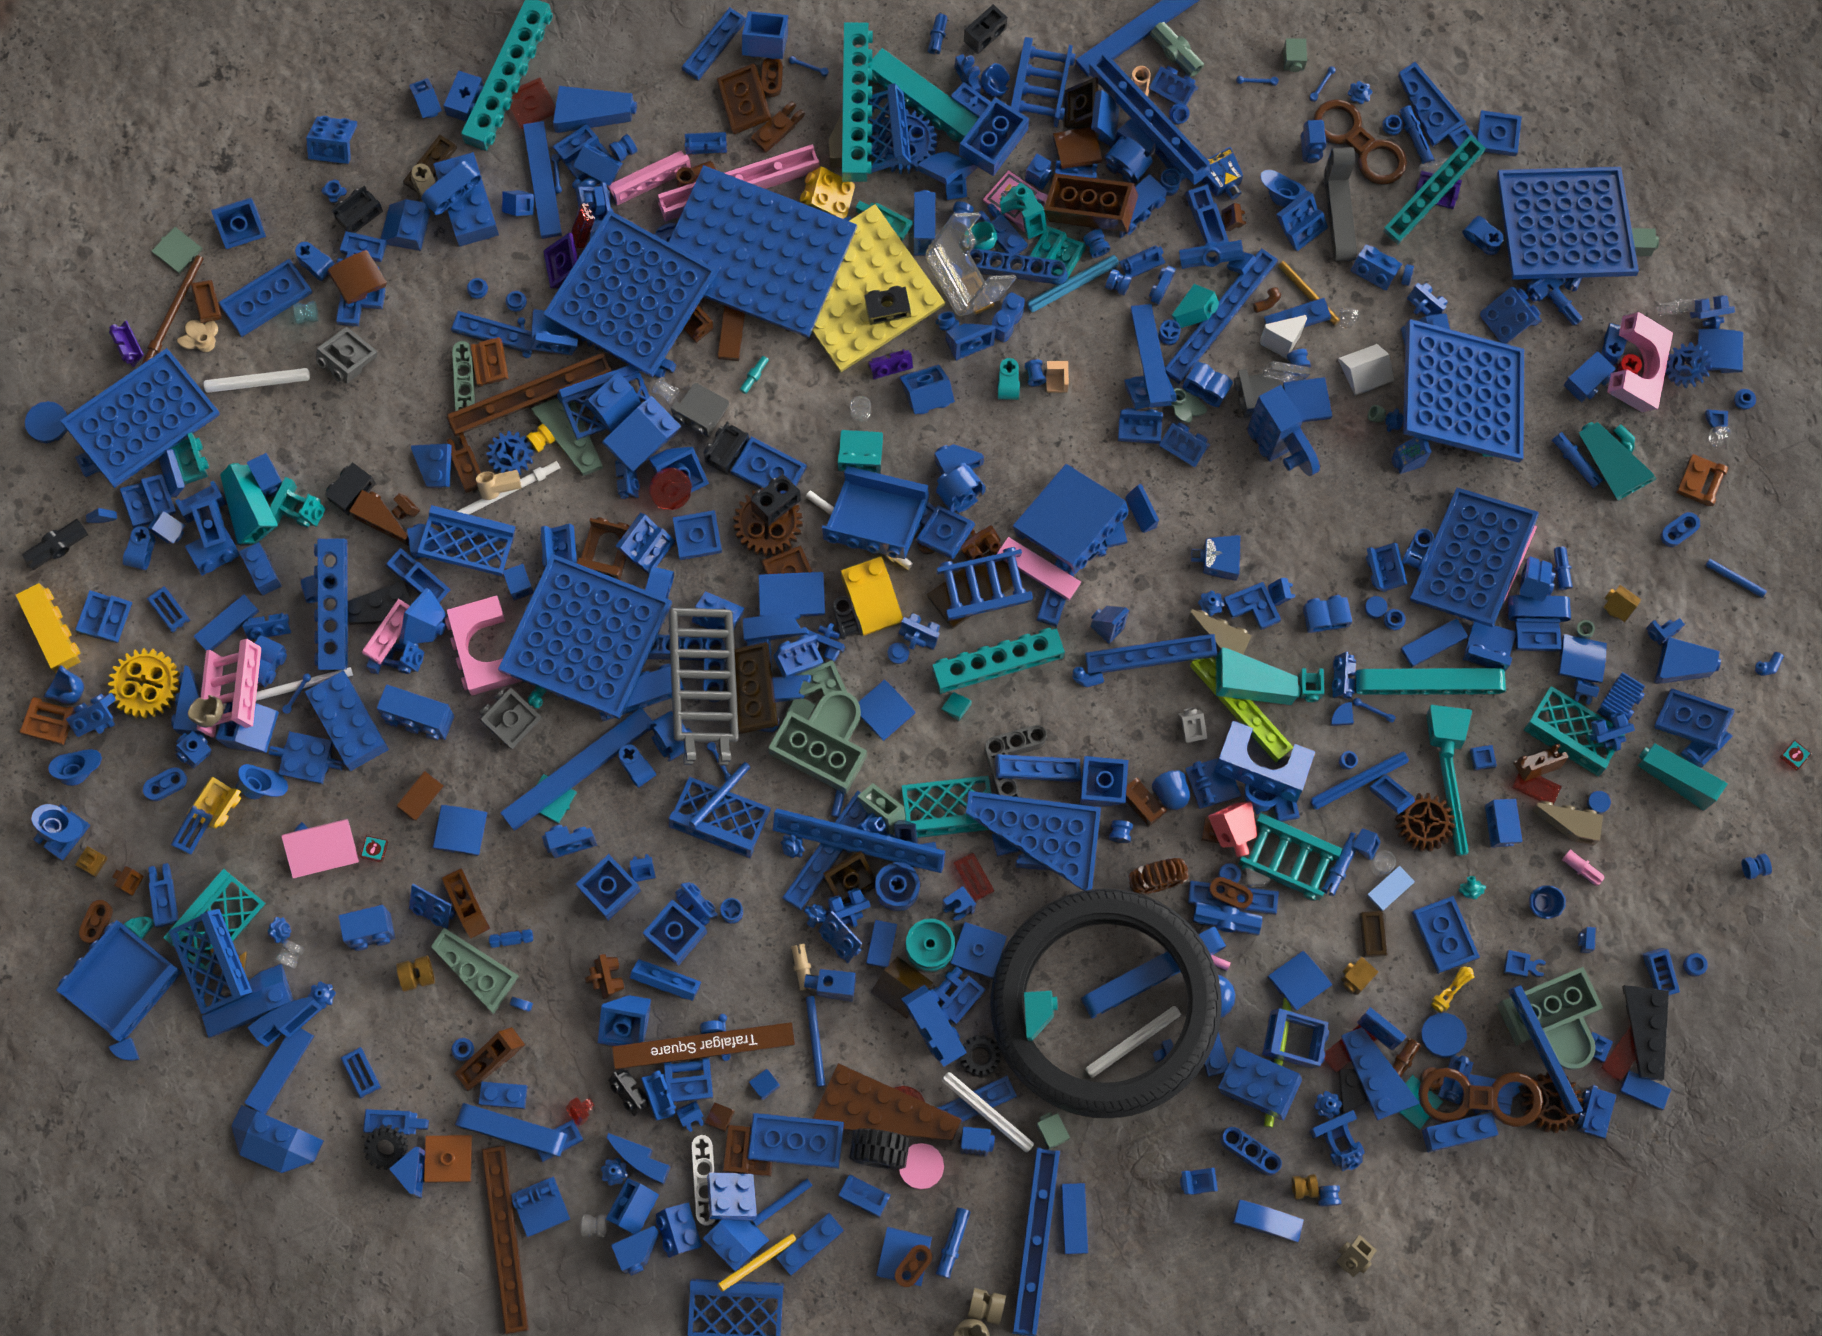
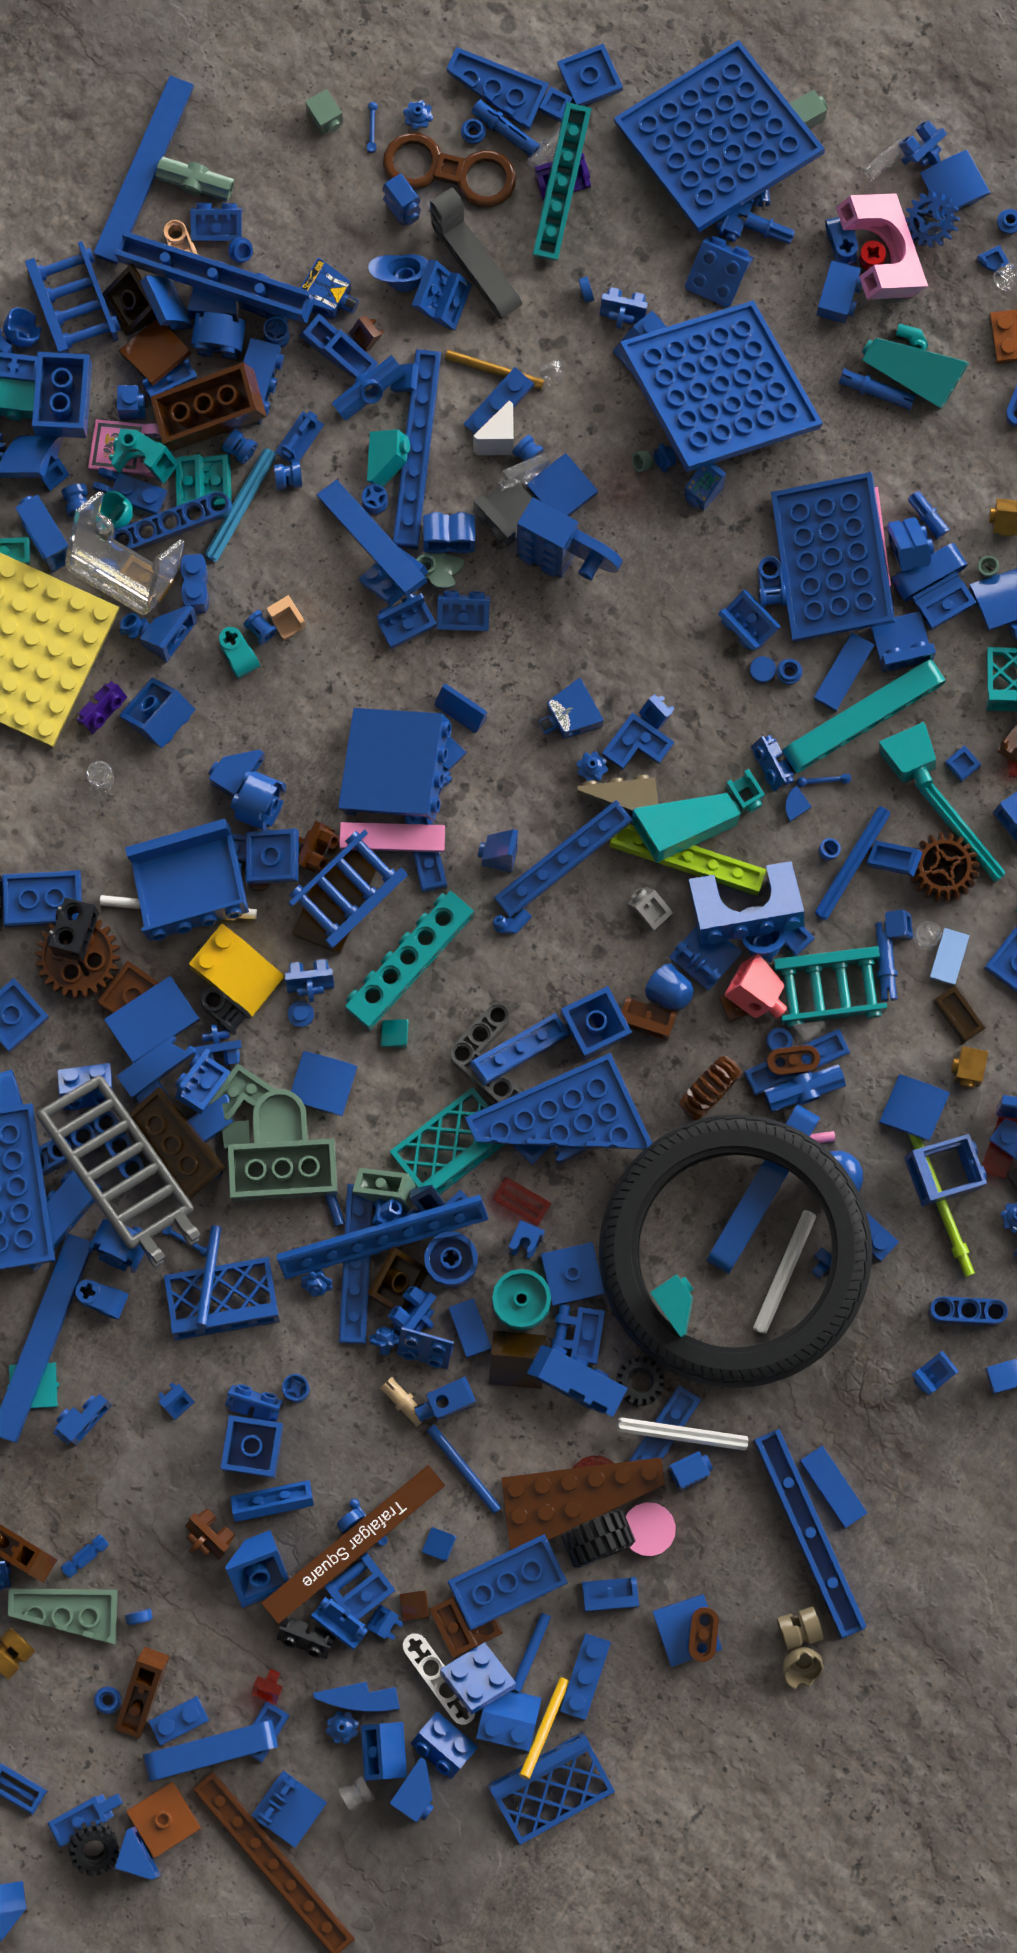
camera: 30 degrees left, 5 degrees up
blue brick [576,854,641,921] -> none
teal bracket [838,430,883,474] -> none
black brick [864,286,911,325] -> none
blue pin [936,1207,971,1279] -> none
sand green brick [1036,1112,1070,1150] -> none
blue wheel [1109,820,1133,843] -> none
blue plate [1149,265,1176,305] -> none
blue brick [1218,1047,1302,1121] -> none
blue hinge [1236,76,1279,86] -> none
reddish brown arm [1253,287,1281,313] -> none
blue brick [1303,595,1352,633] -> none
white slope [1338,344,1394,396] -> none
blue bracket [1351,244,1402,290] -> none
blue piece [1462,216,1503,255] -> none

